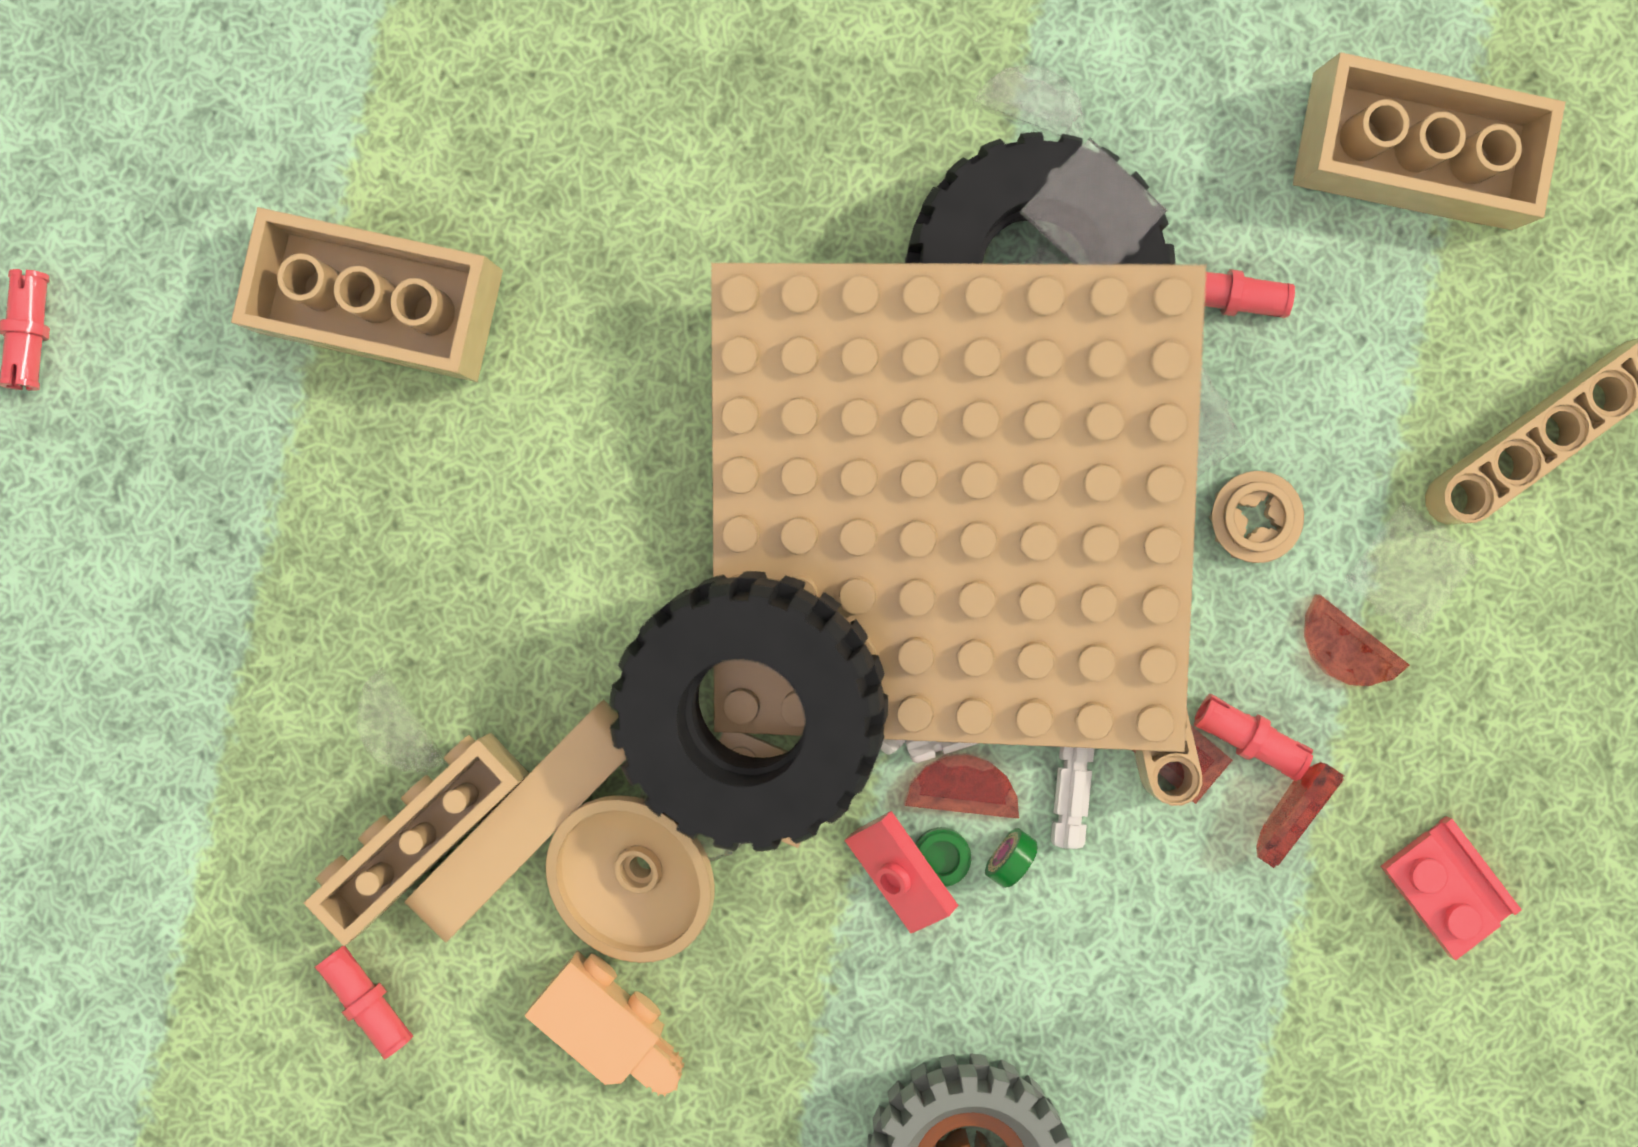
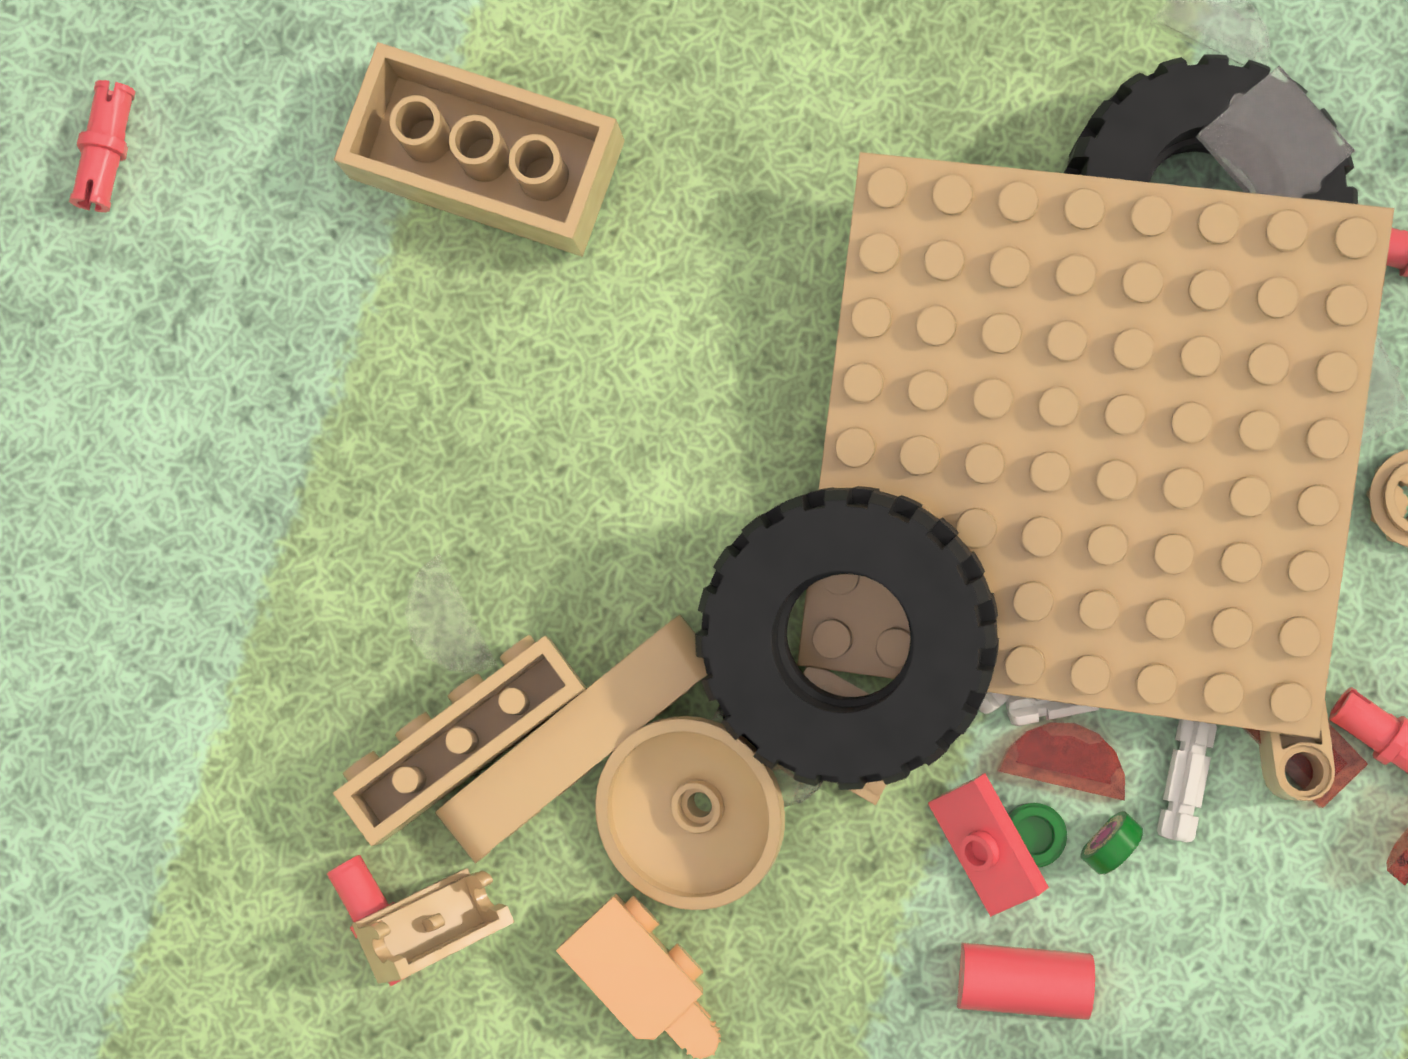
camera: 15 degrees right, 5 degrees down
none -> tan hinge [352,868,514,984]
none -> coral brick [957,942,1095,1020]

